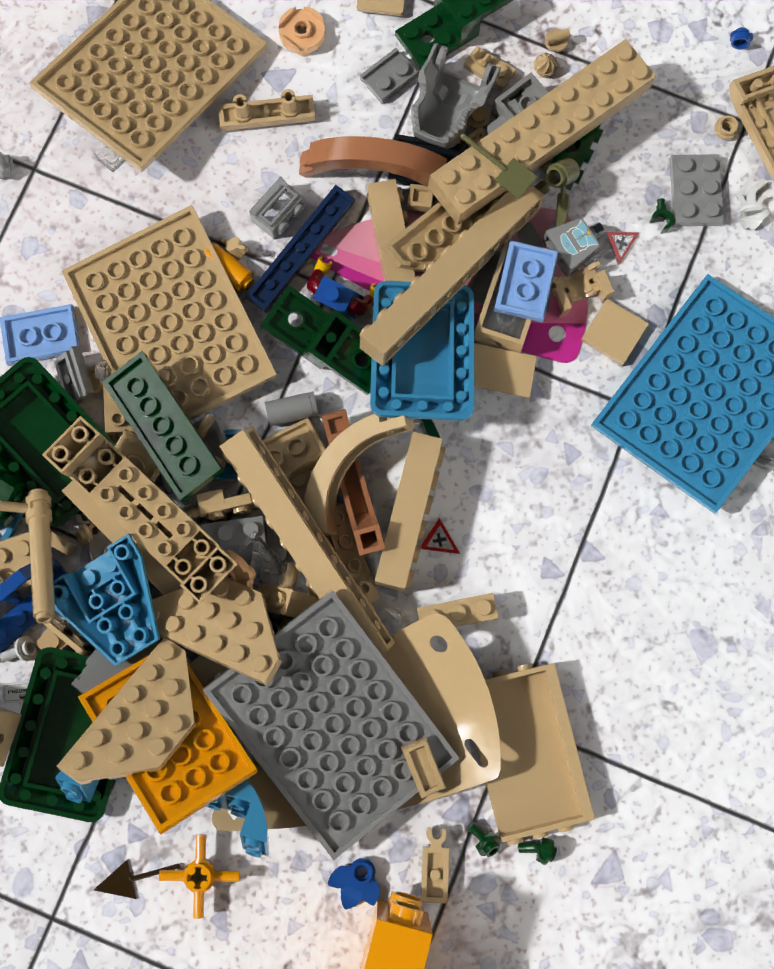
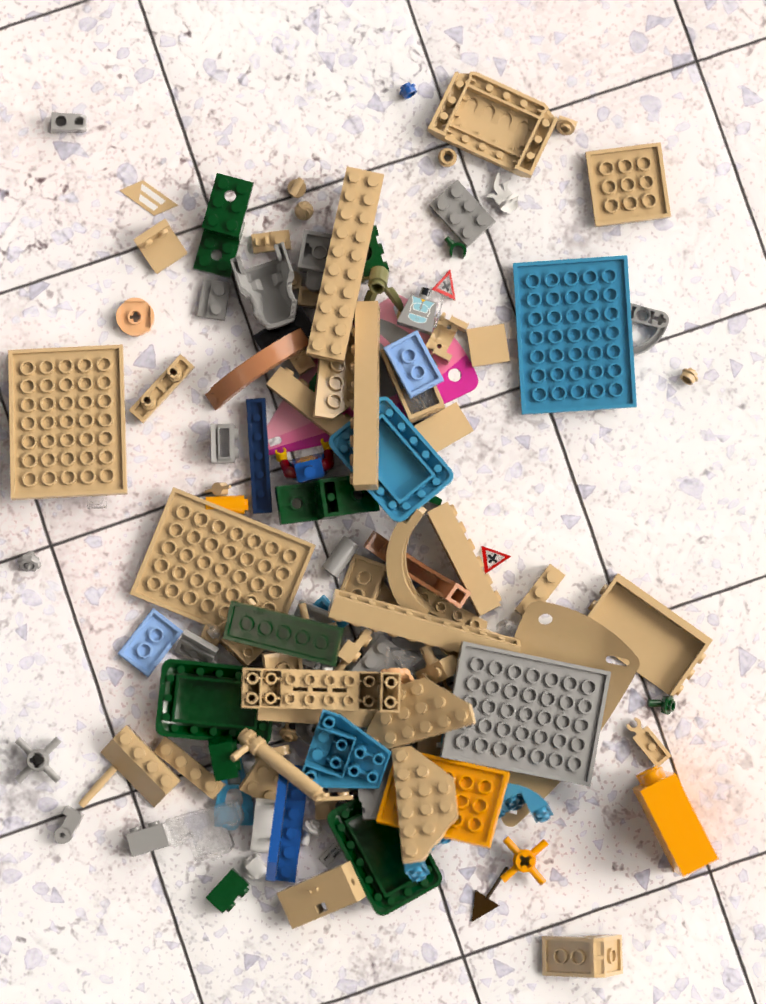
camera: 45 degrees left, 5 degrees up
blue plate [328,858,380,910] -> none
tan tile [401,737,446,798] -> none
olive piece [460,134,537,199] -> none
dark green plate [518,837,557,865] -> none

